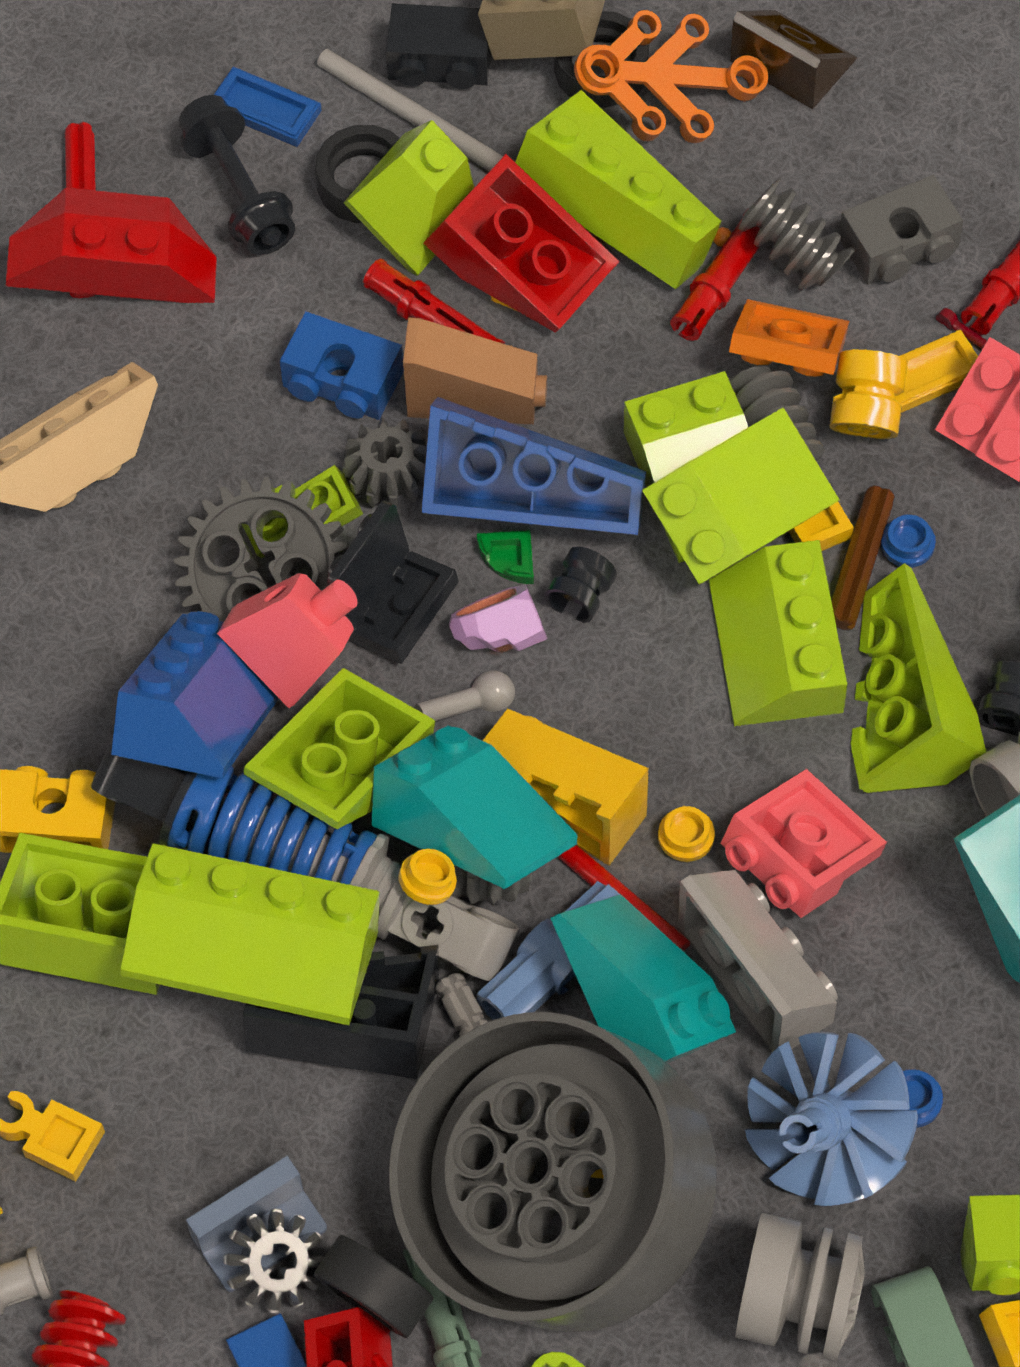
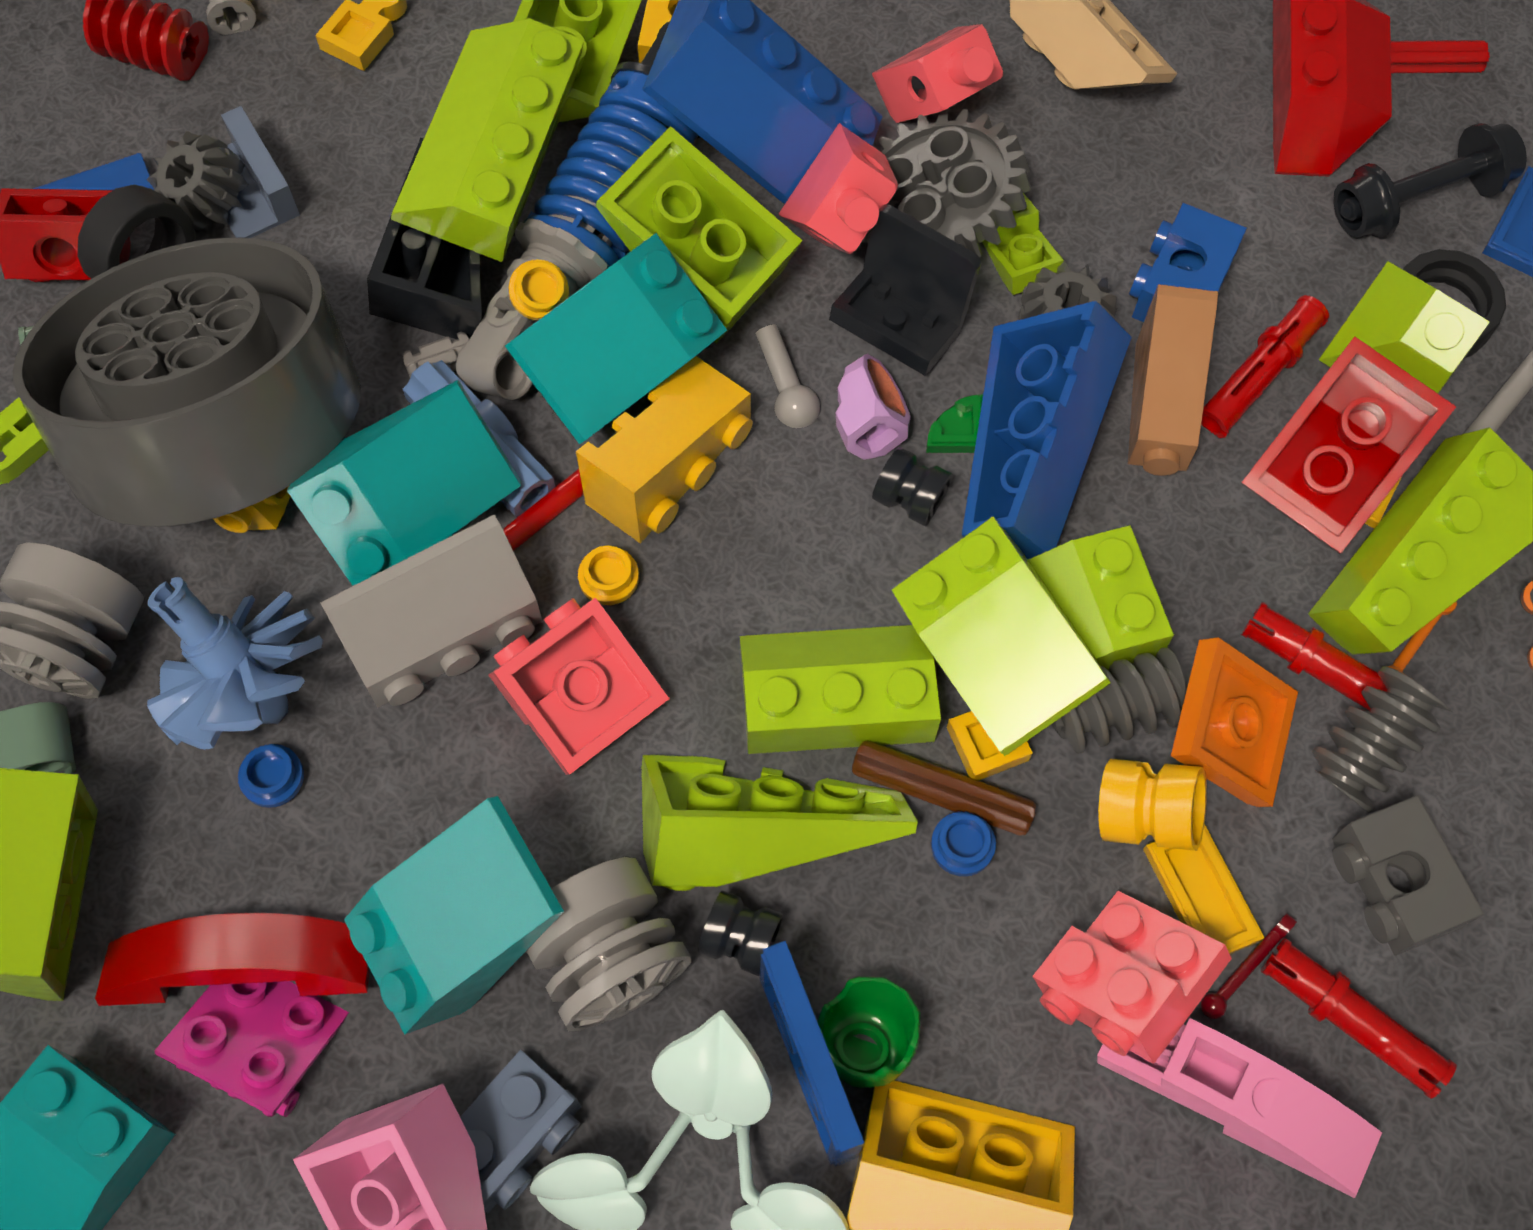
camera: 90 degrees right, 5 degrees up
none -> coral torso [872,24,1003,123]

